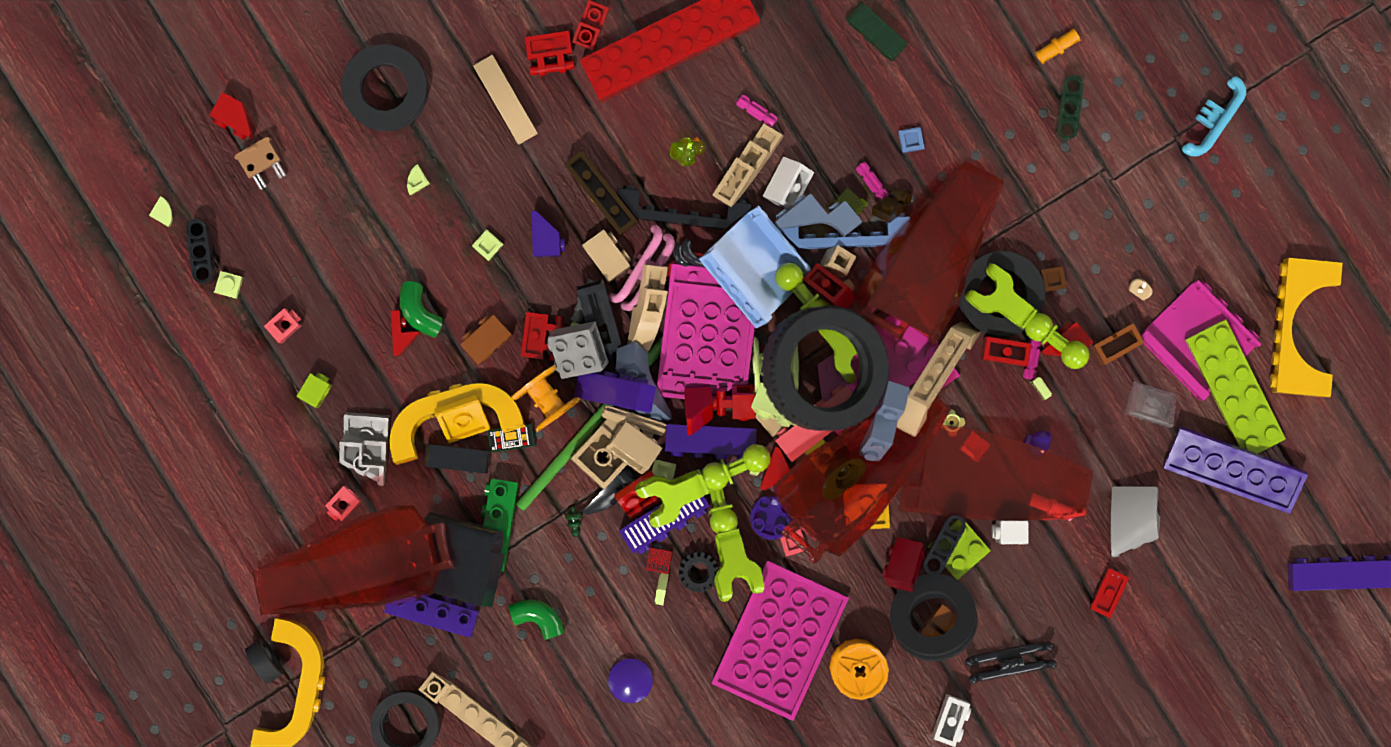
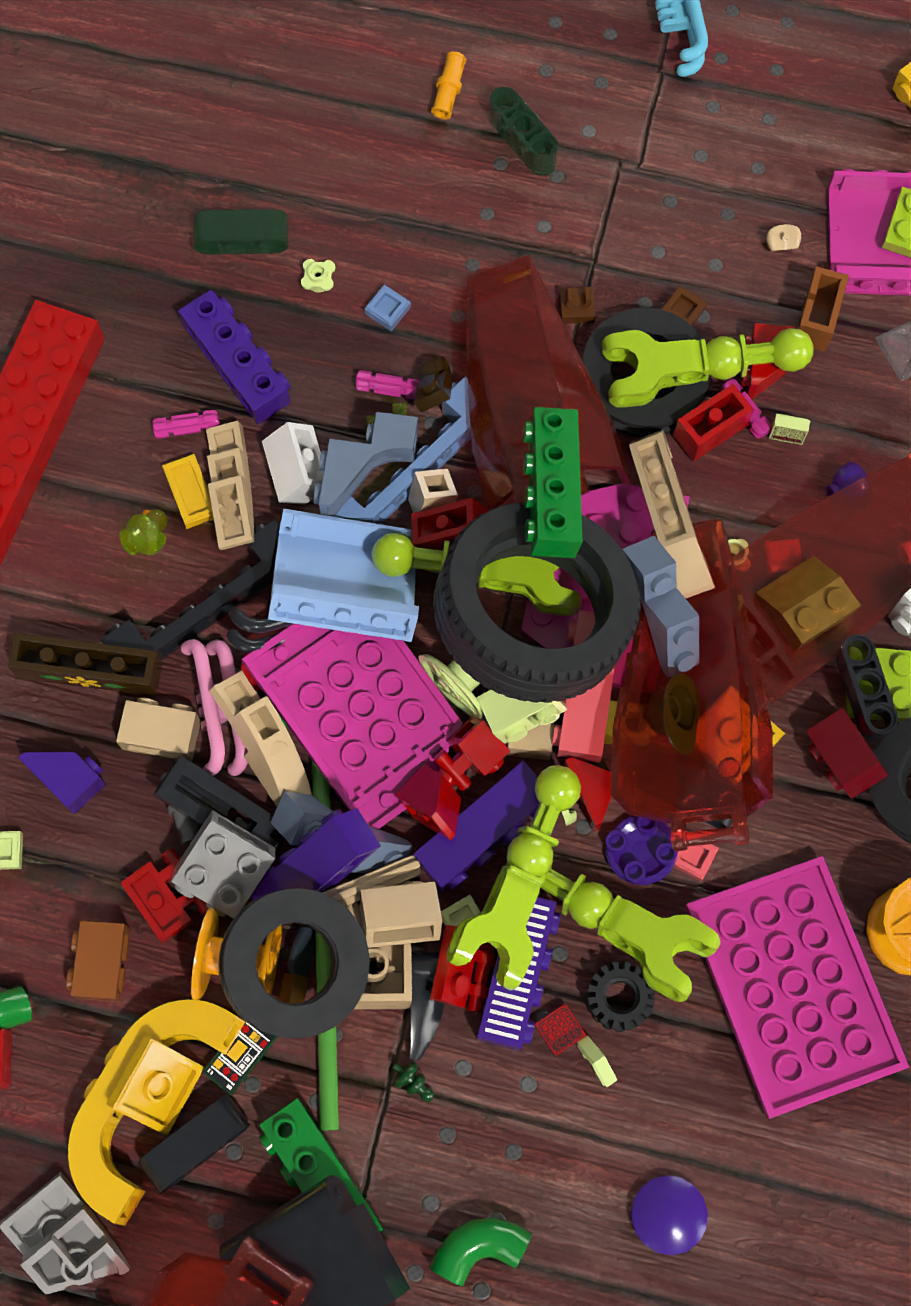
camera: 45 degrees left, 15 degrees down
none -> yellow tile [162,454,214,529]
none -> dark purple brick [178,289,291,425]
none -> black tyre [218,888,370,1038]
none -> piece [279,927,313,1004]
none -> yellowish green plate [301,259,335,292]
none -> green brick [523,407,583,558]
none -> reddish brown tile [559,286,595,324]
none -> pearl gold slope [755,556,861,652]

